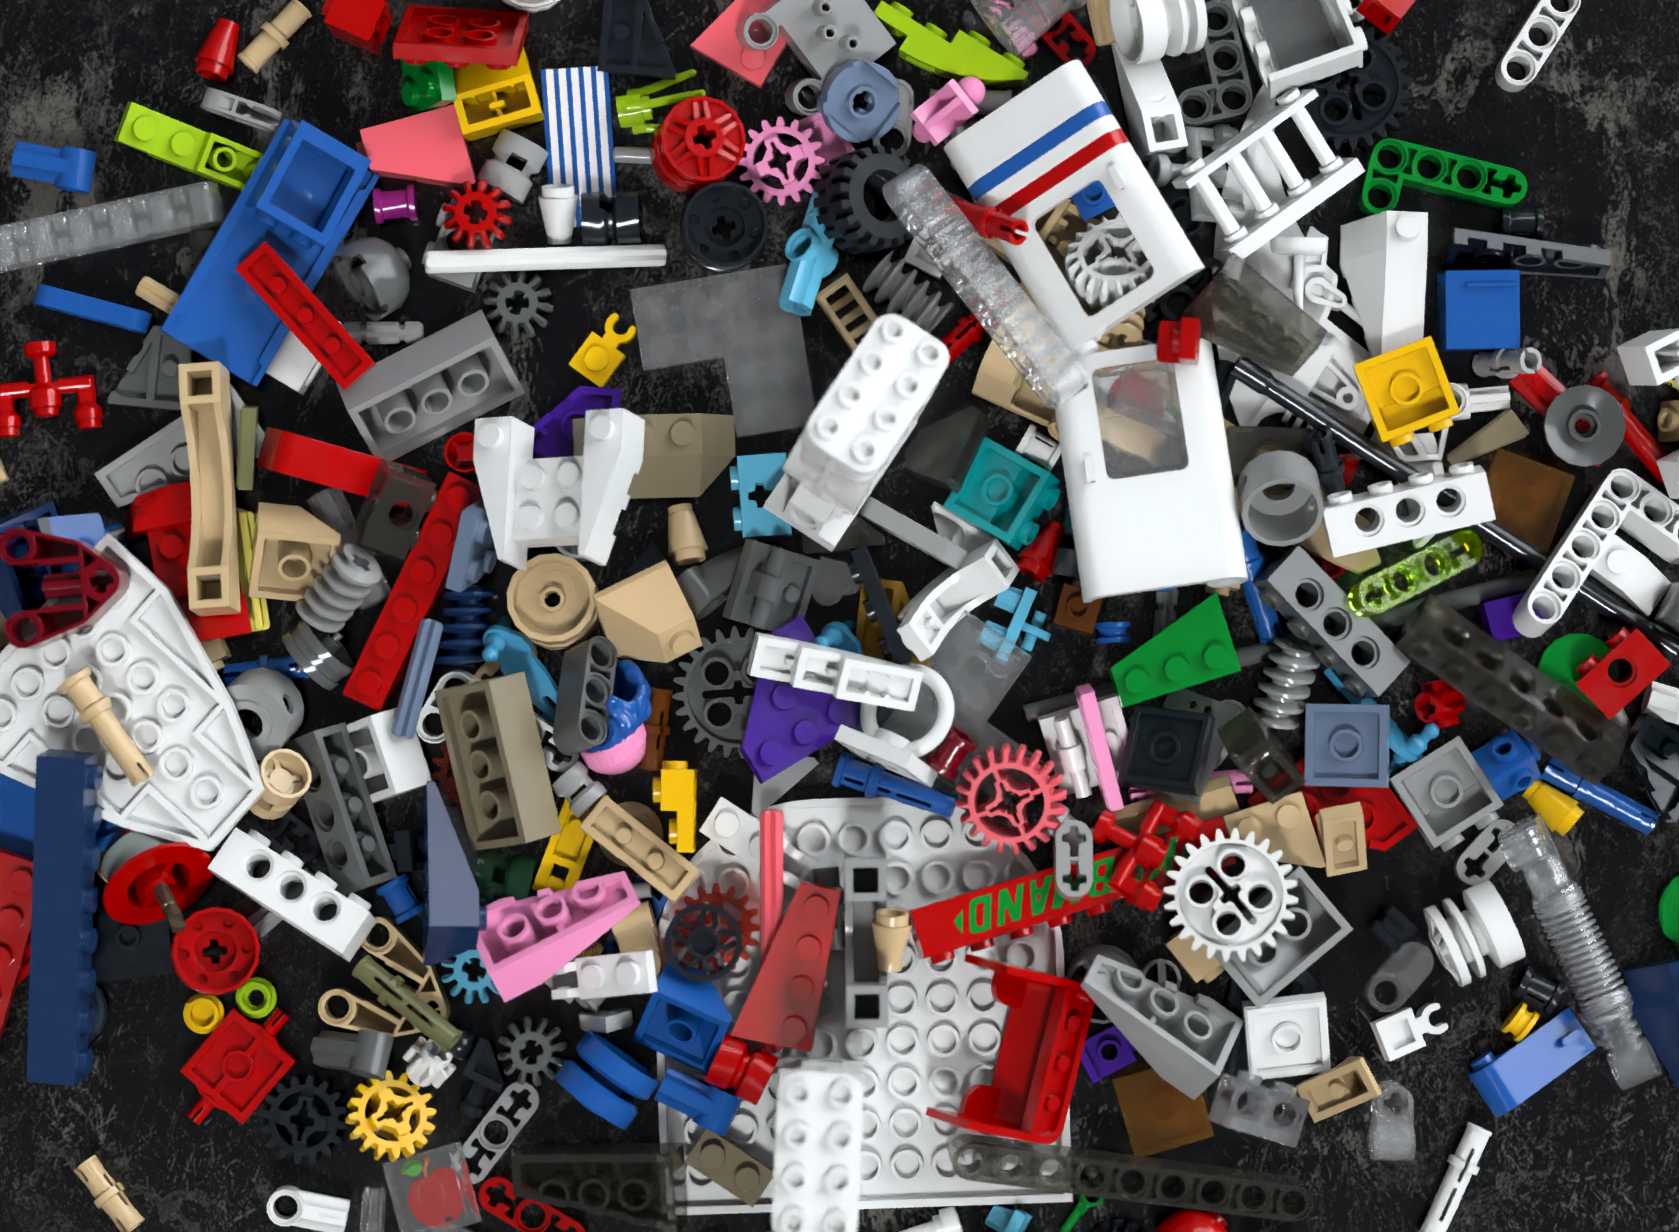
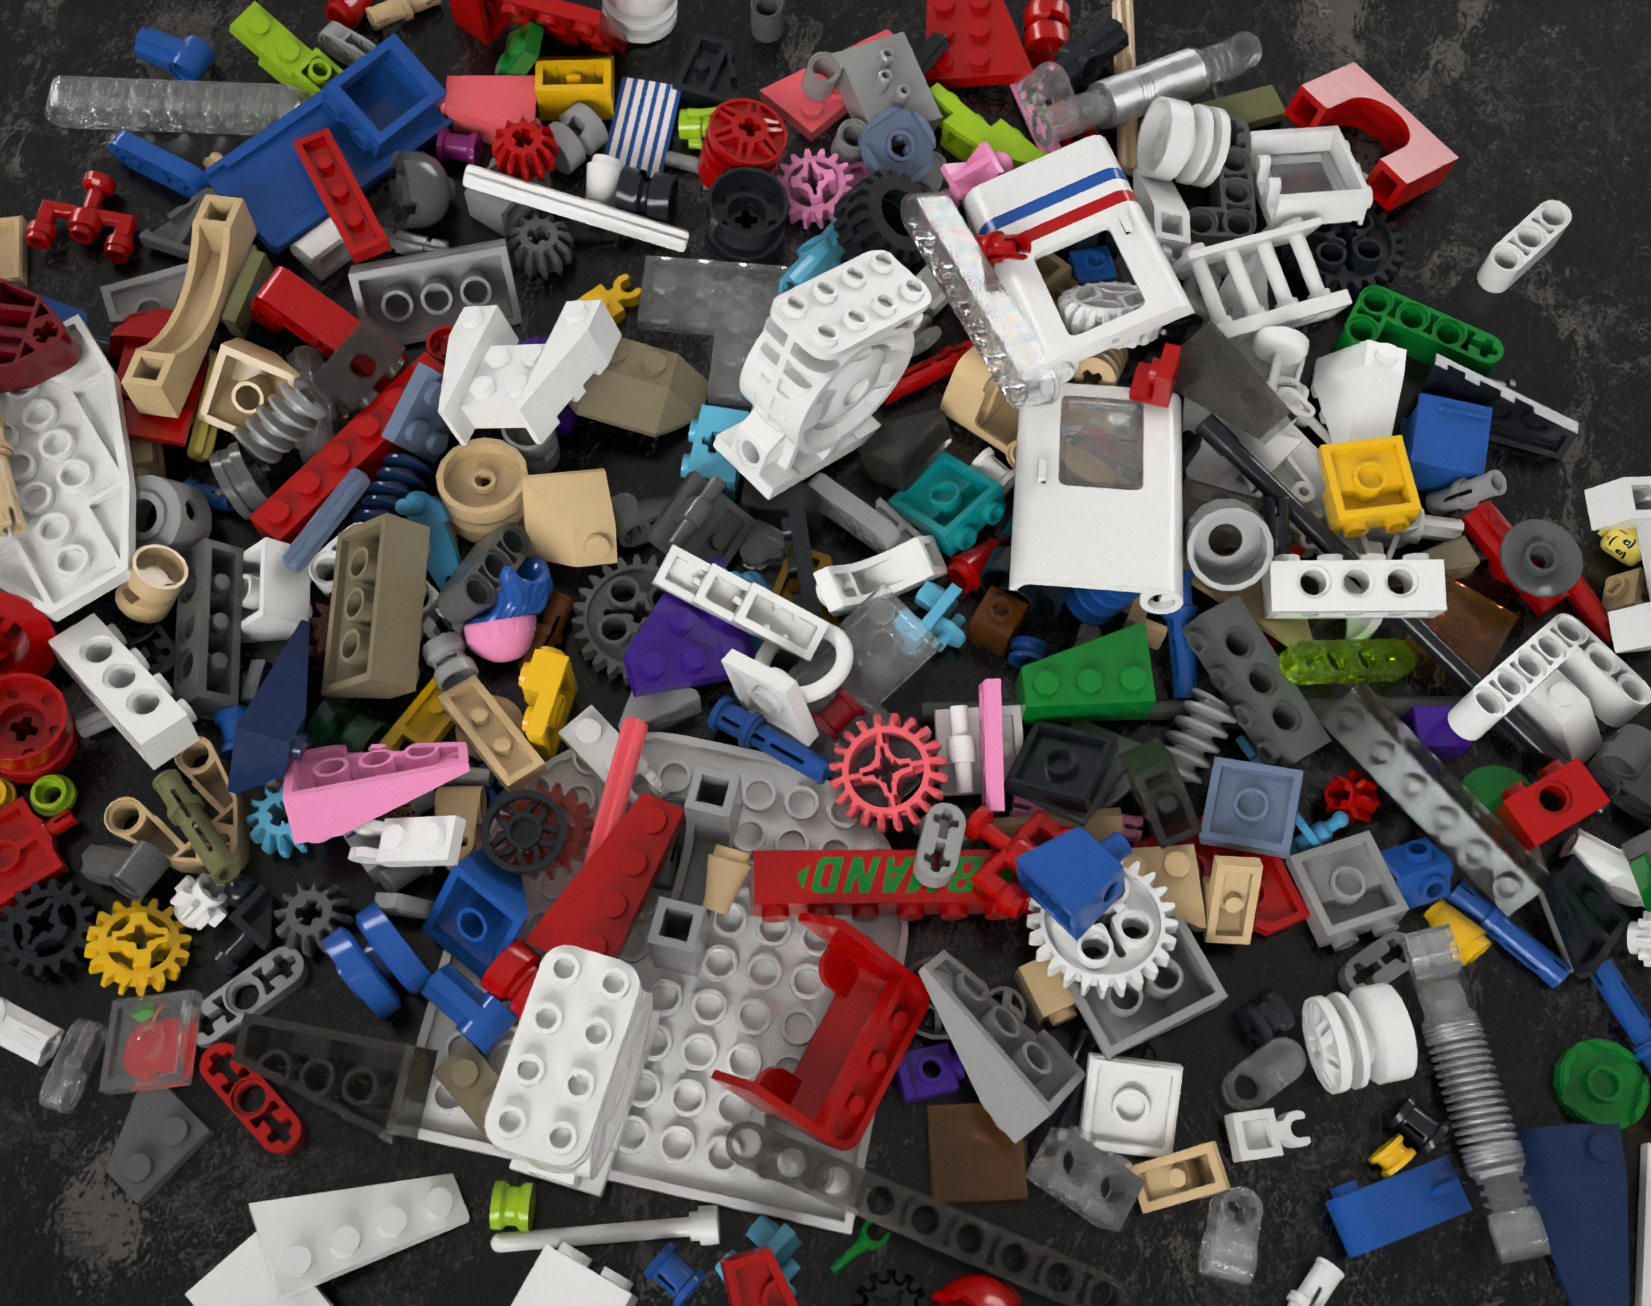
camera: 10 degrees right, 20 degrees down
tan cone [668,503,708,566] -> none
none -> blue torso [1016,827,1132,941]

